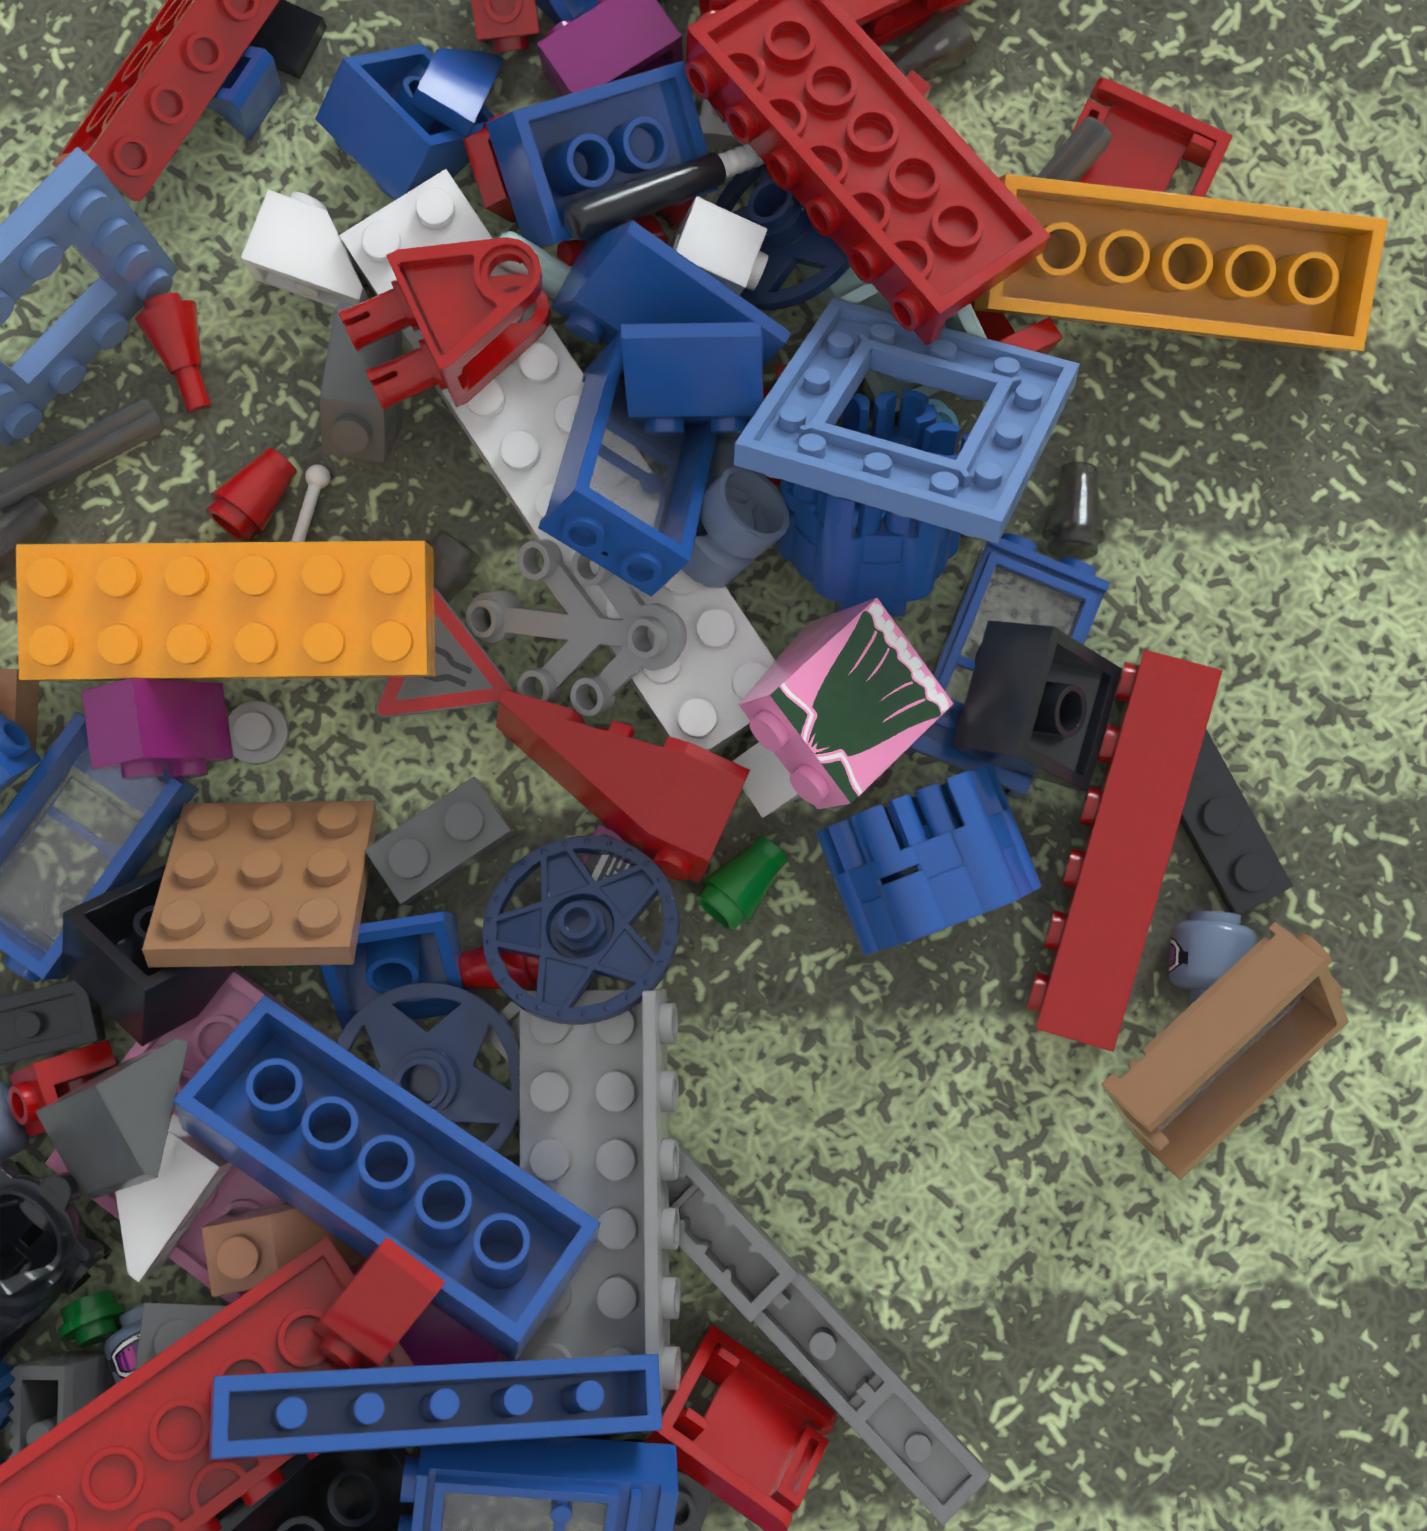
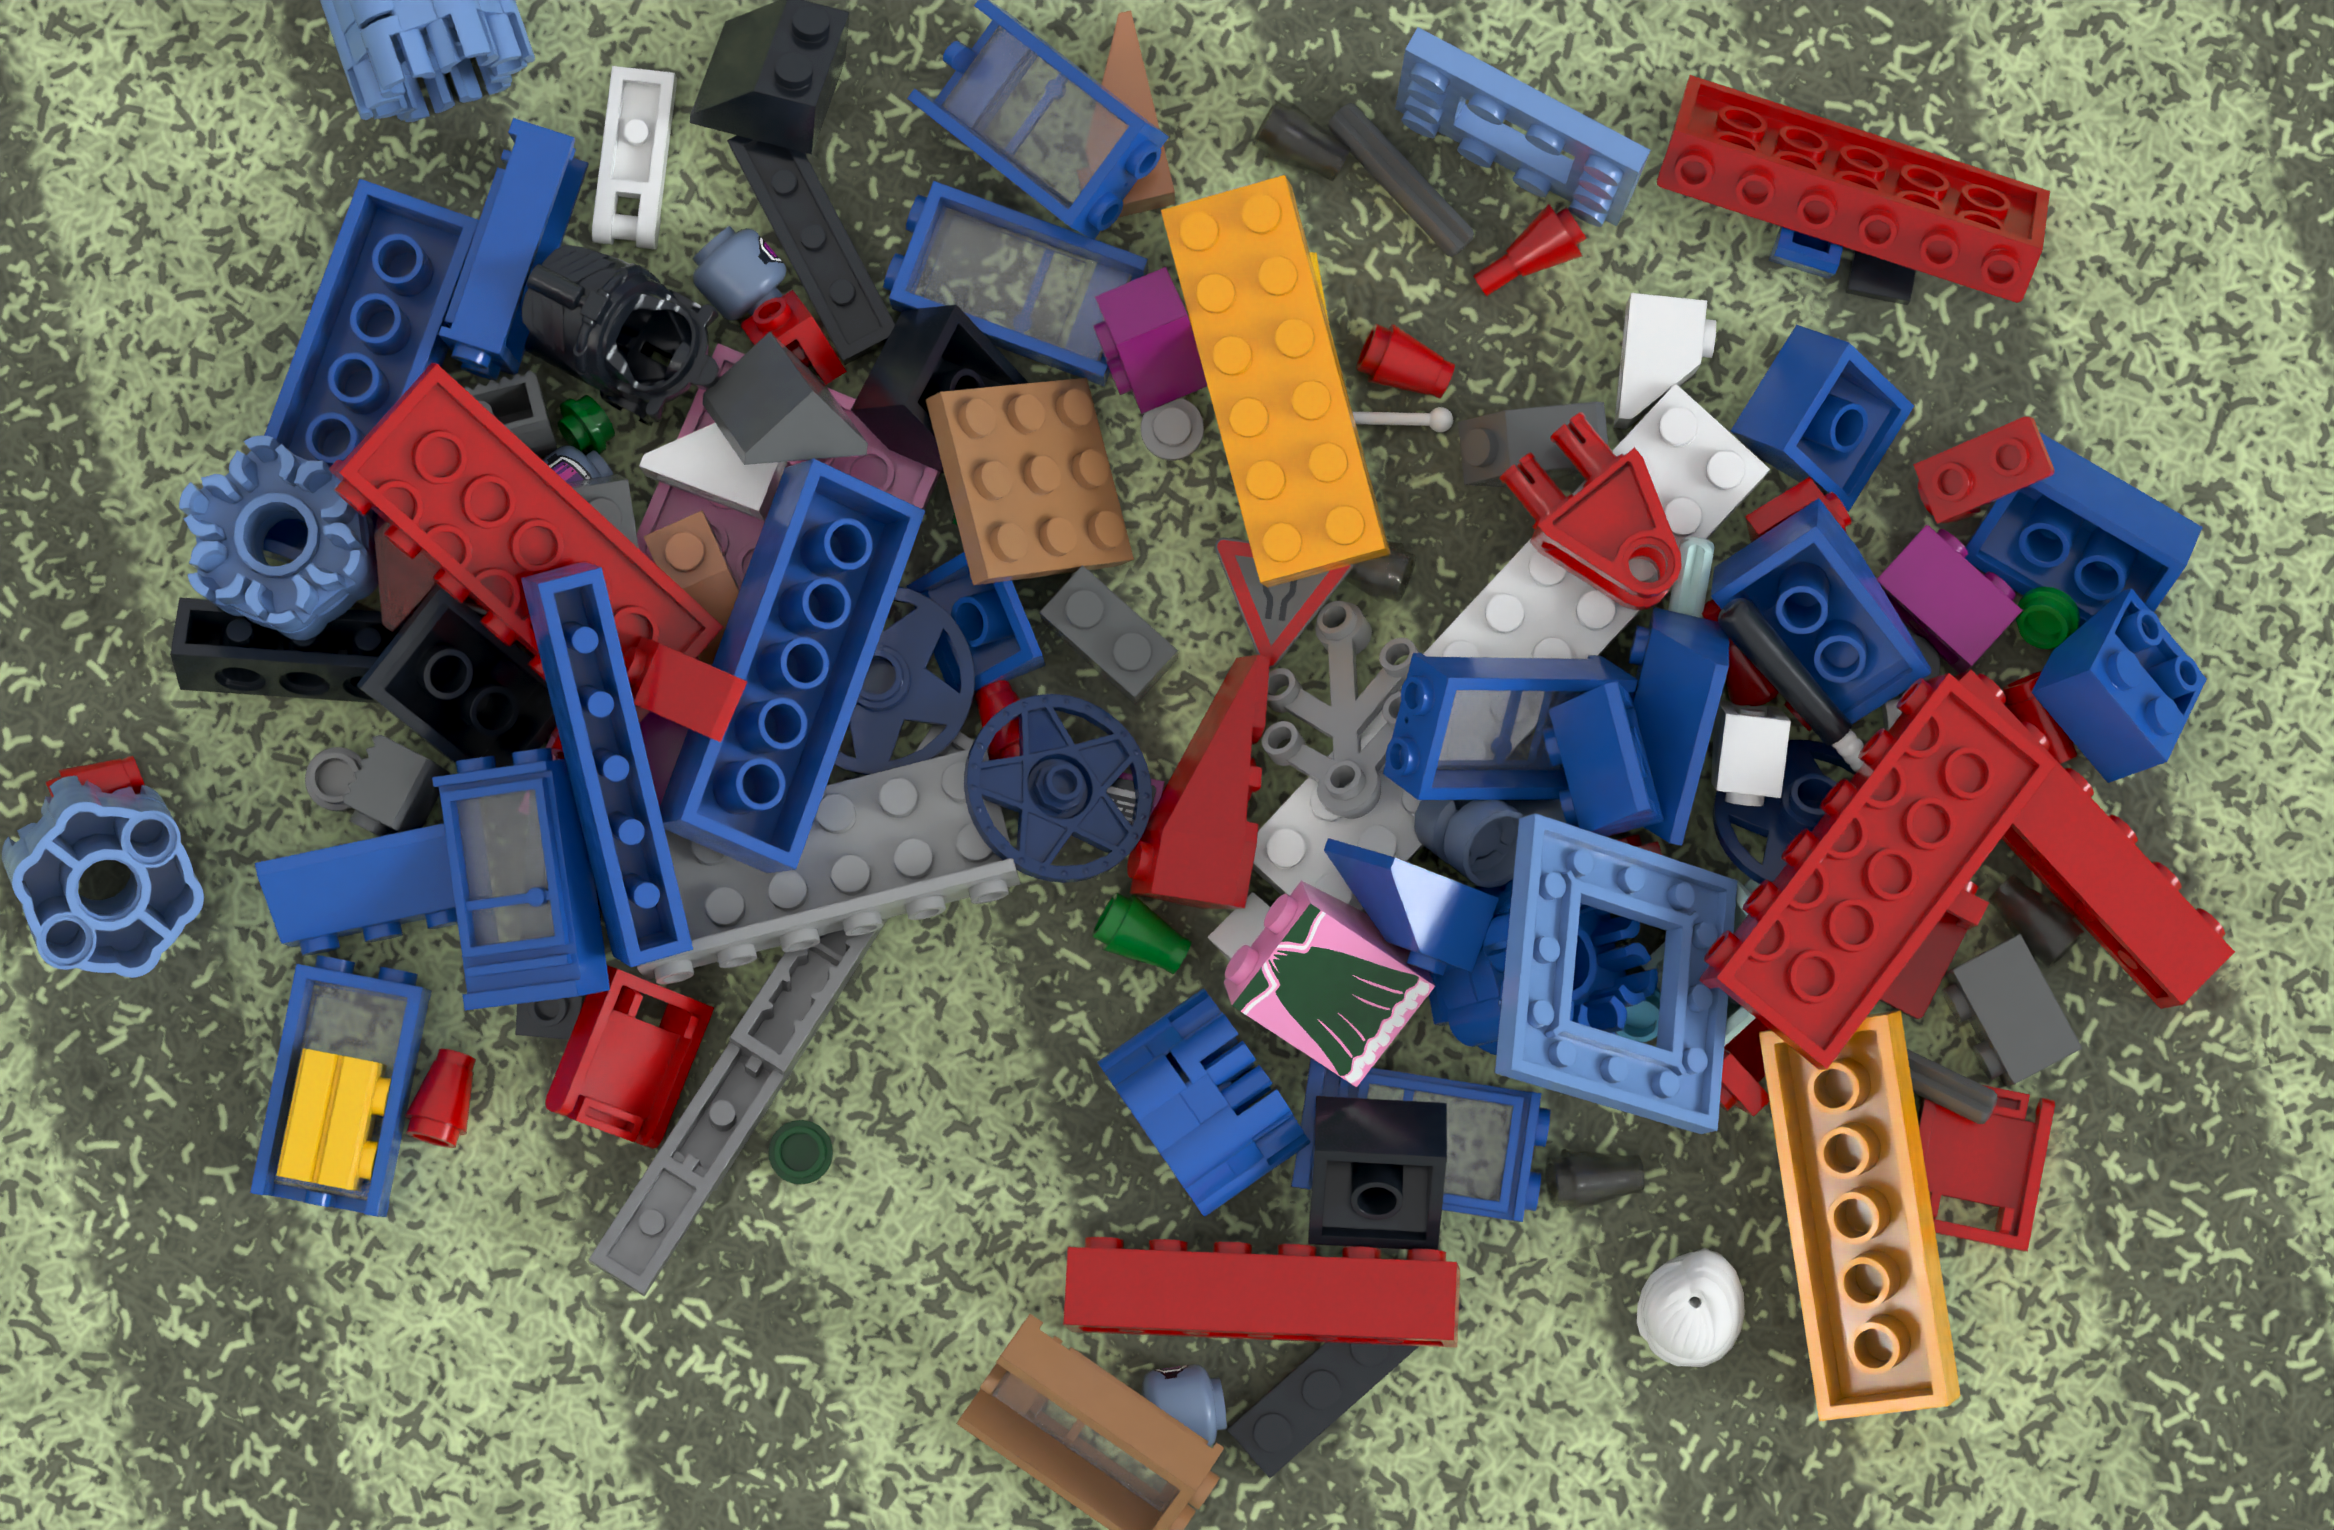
camera: 85 degrees right, 0 degrees up
blue slope [410,48,504,137] -> none
none -> dark green plate [768,1120,833,1185]
none -> blue slope [1324,838,1499,976]
none -> white hair [1637,1248,1745,1367]
none -> dark grey brick [1942,934,2082,1086]

